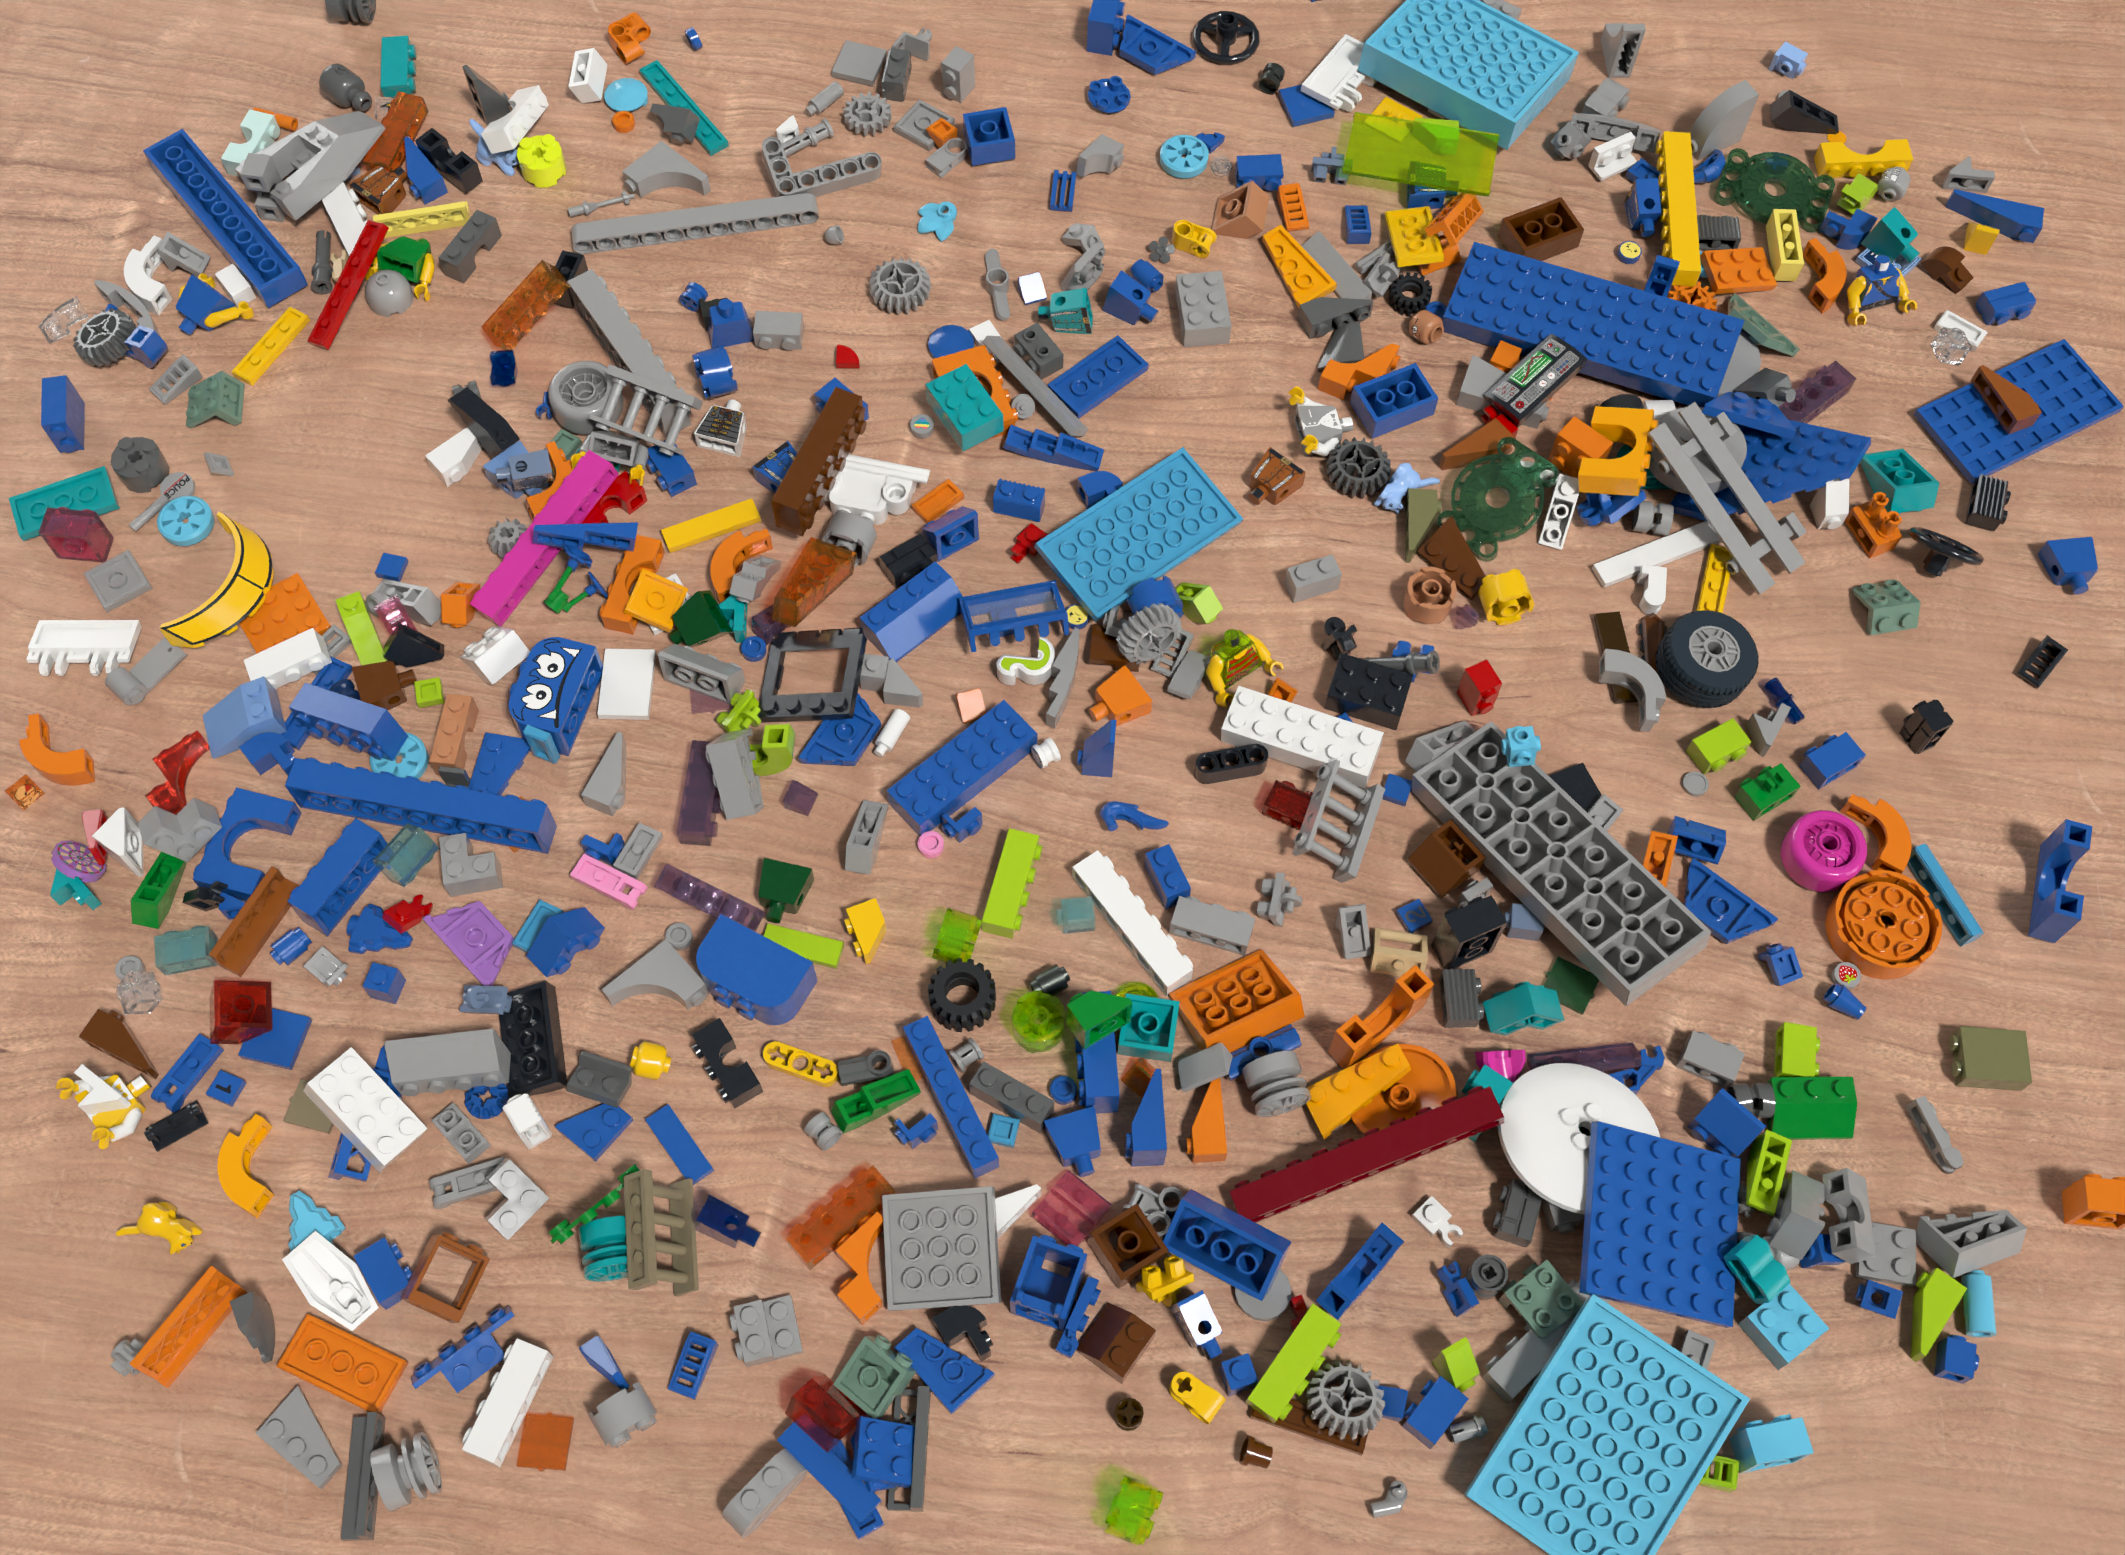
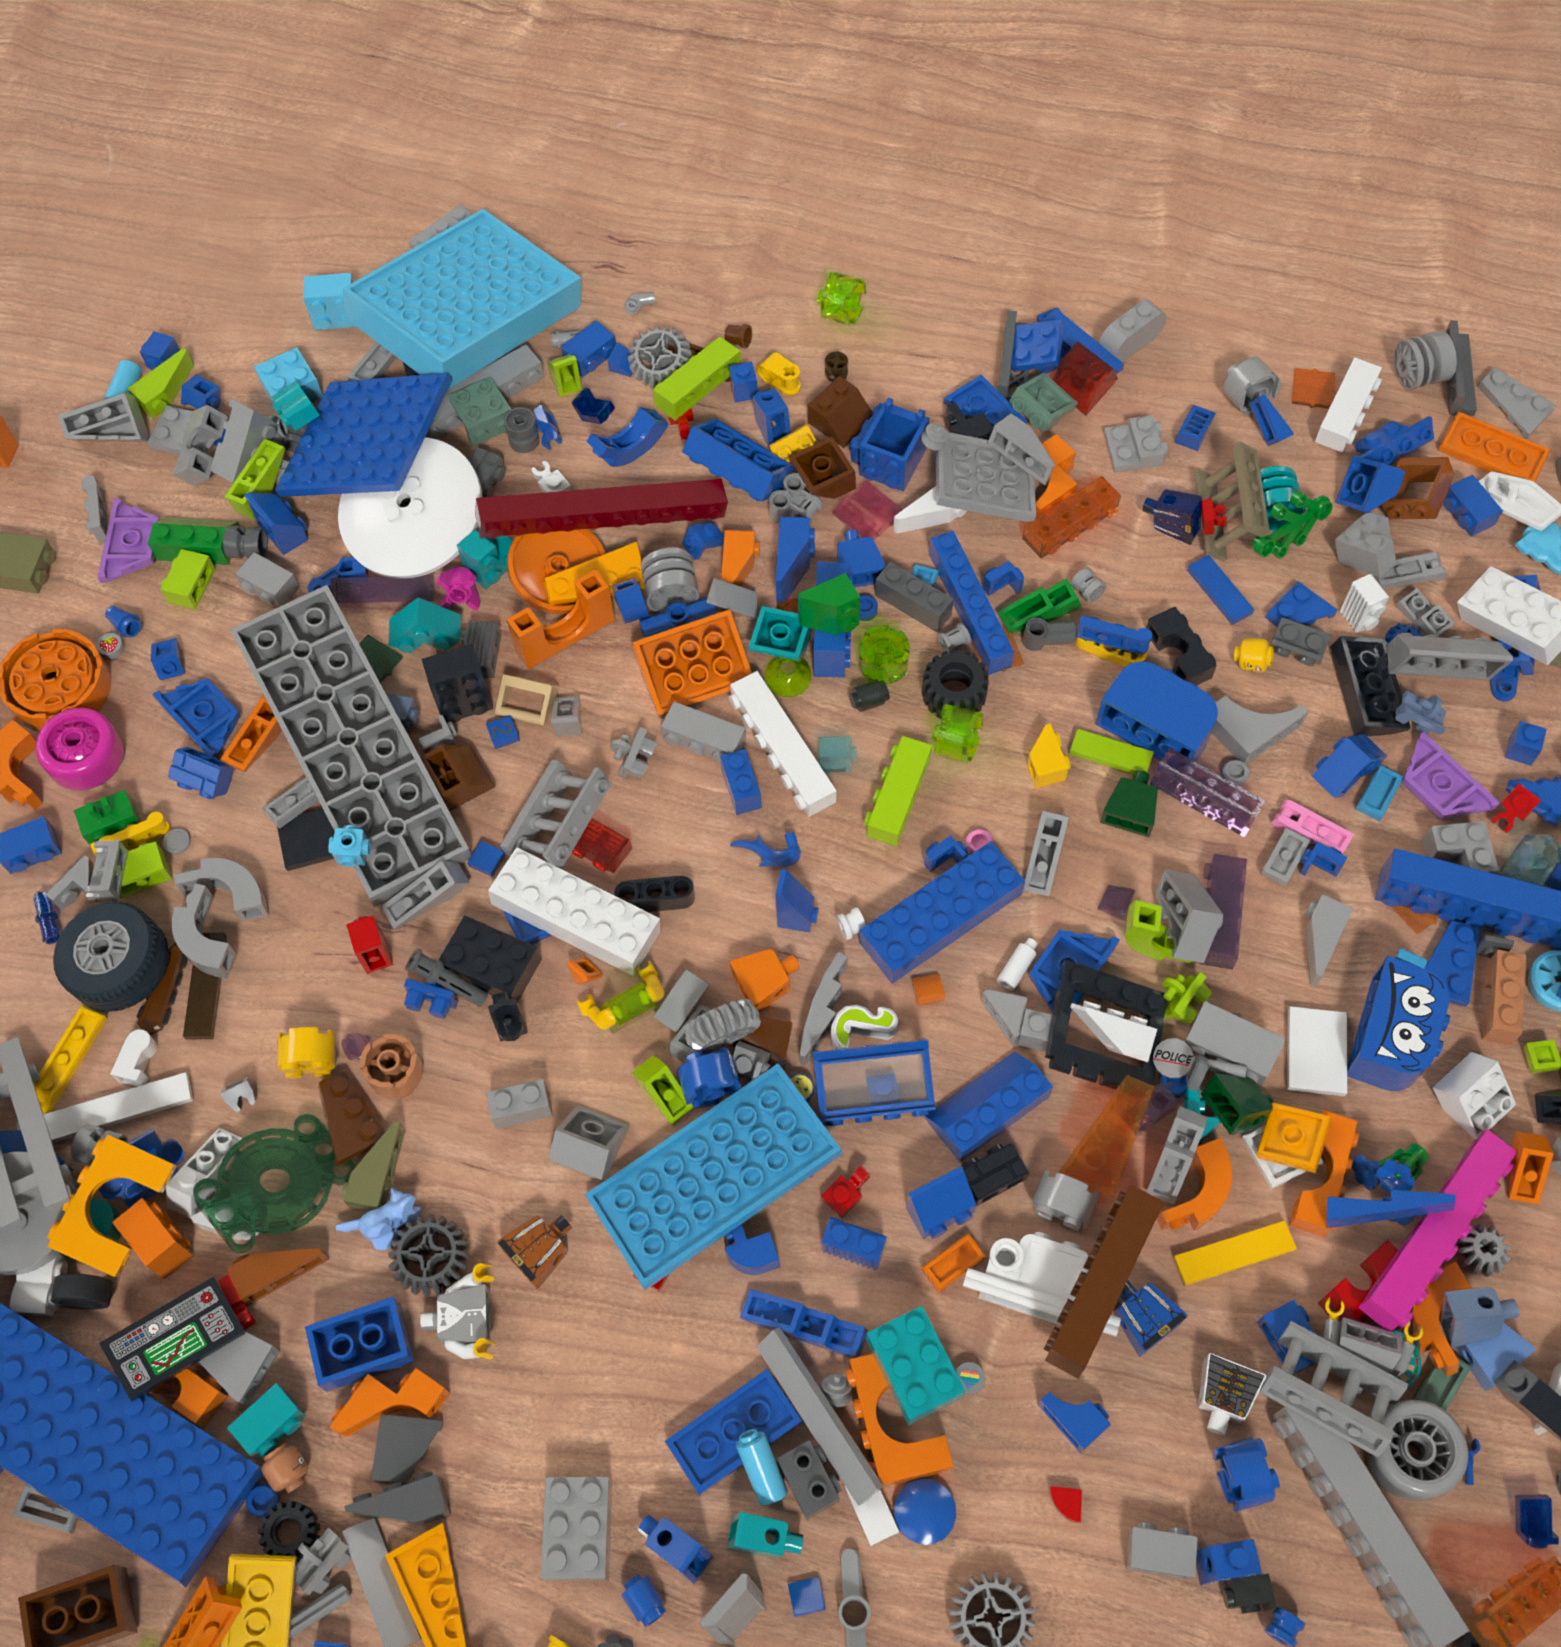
camera: 170 degrees left, 0 degrees up
none -> light grey hinge [84,840,128,901]
none -> yellow plate [90,812,171,855]
none -> medium lavender wing [98,499,160,583]
none -> light grey arch [174,858,269,921]
none -> light grey tile [220,1076,256,1112]
none -> teal brick [227,1383,307,1460]
none -> light grey slope [549,1105,630,1180]
none -> clear blue bracket [572,388,615,424]
none -> blue brick [611,578,649,624]
none -> blue bracket [682,522,724,560]
none -> medium azure brick [736,1429,788,1505]
none -> light grey wheel [921,423,949,451]
none -> light grey slope [987,413,1055,485]
none -> white slope [1071,1001,1157,1062]
none -> blue plate [1076,616,1152,655]
none -> light grey piece [1153,1038,1247,1078]
none -> dark grey tile [1186,1054,1209,1092]
none -> red tile [1202,499,1227,535]
none -> blue slope [1335,455,1406,513]

